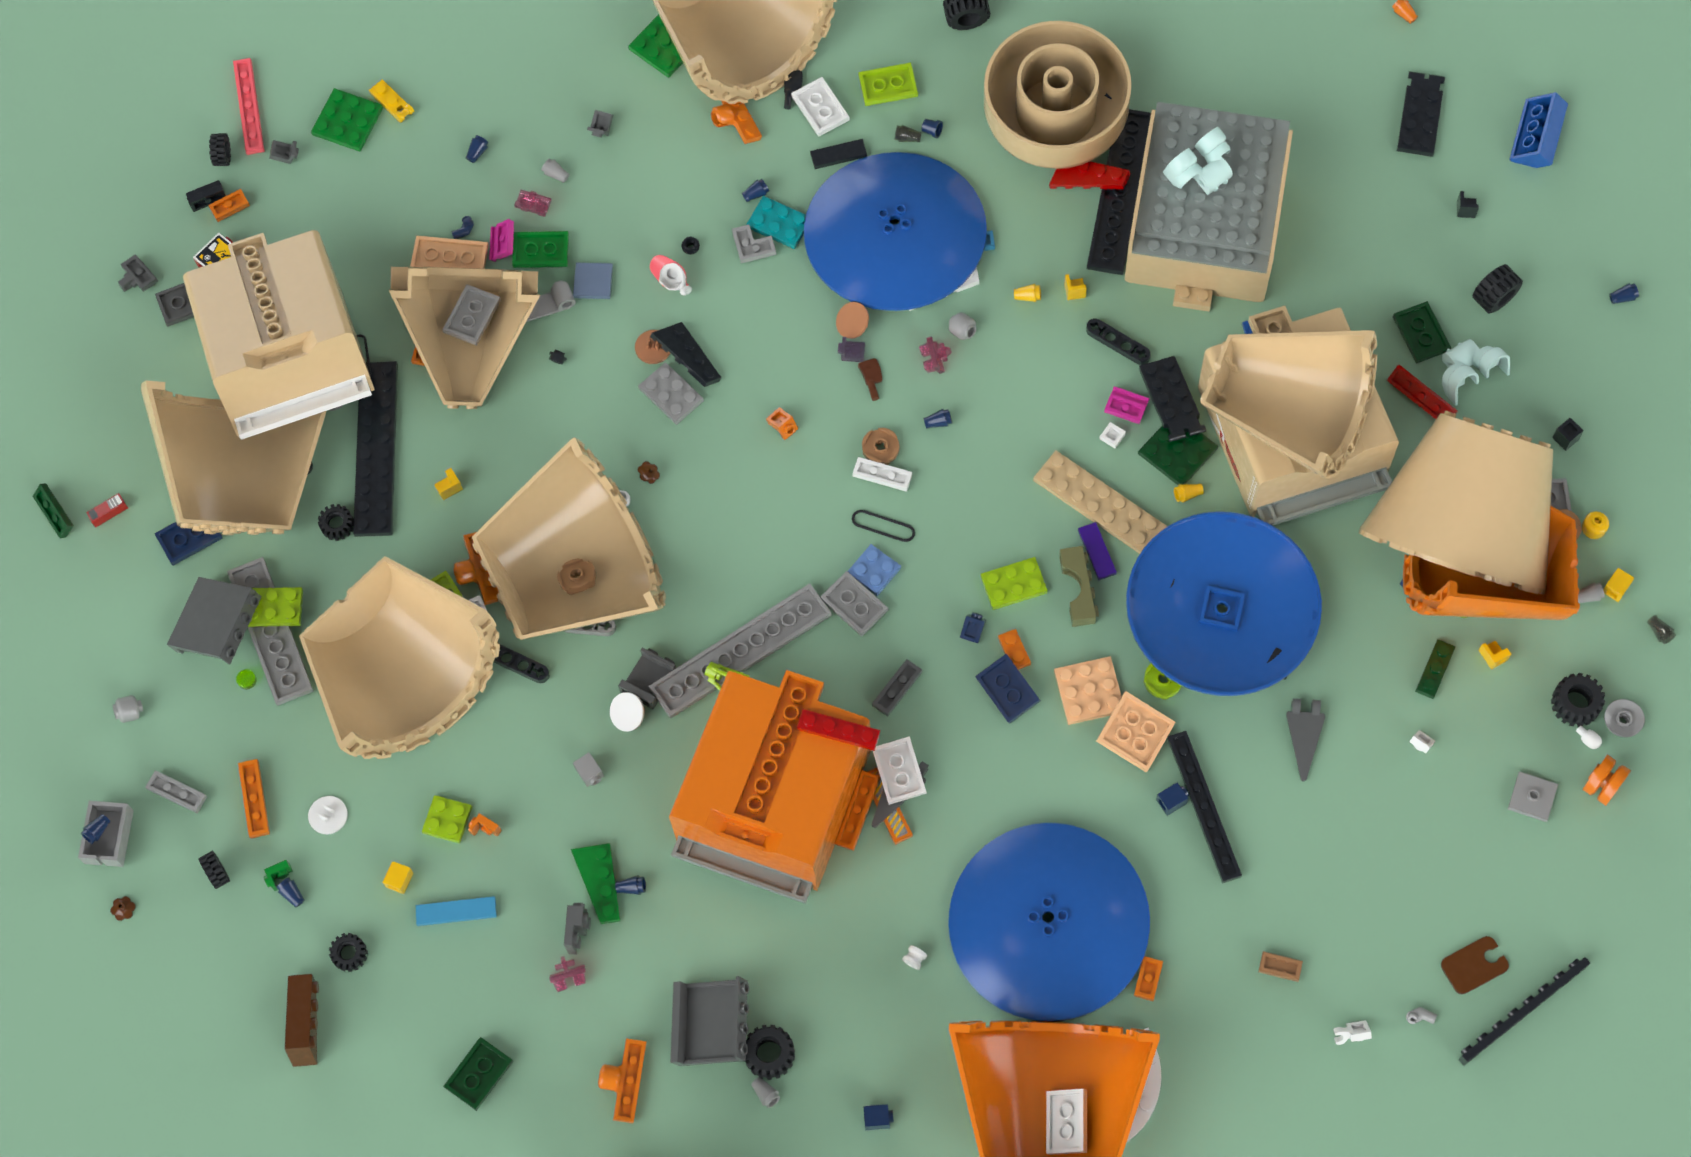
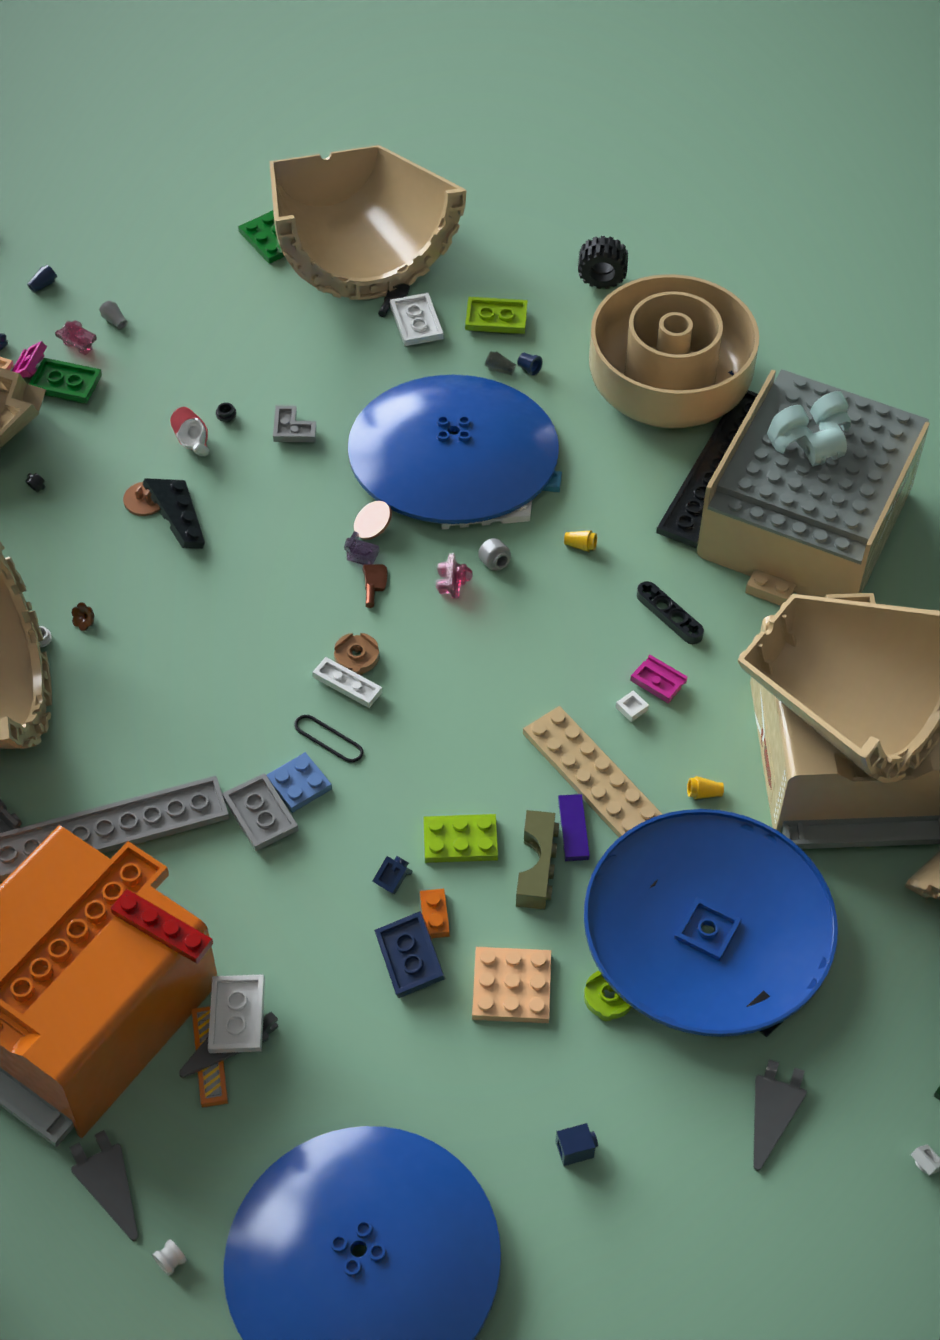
camera: 10 degrees right, 15 degrees down
light grey door [526,281,576,322] -> none
sand blue tile [573,263,613,299] -> none
dark grey bracket [587,110,613,138] -> none
light grey plate [638,362,704,425] -> none
orange plate [711,101,762,144] -> none
dark blue cone [741,179,769,202] -> none
teal plate [746,196,806,249] -> none
orange bracket [766,407,798,440] -> none
black tile [810,139,867,169] -> none
orange tile [834,770,881,851] -> none
dark grey plate [872,659,922,717] -> none
dark blue cone [923,409,952,429] -> none
red wing [1049,161,1130,189] -> none
yellow panel [1064,274,1087,300] -> none
light nougat plate [1096,691,1176,772] -> none
dark green plate [1138,426,1218,485] -> none
black hinge [1139,356,1206,442] -> none
black plate [1167,731,1242,884] -> none
none -> dark grey flag [69,1130,138,1241]

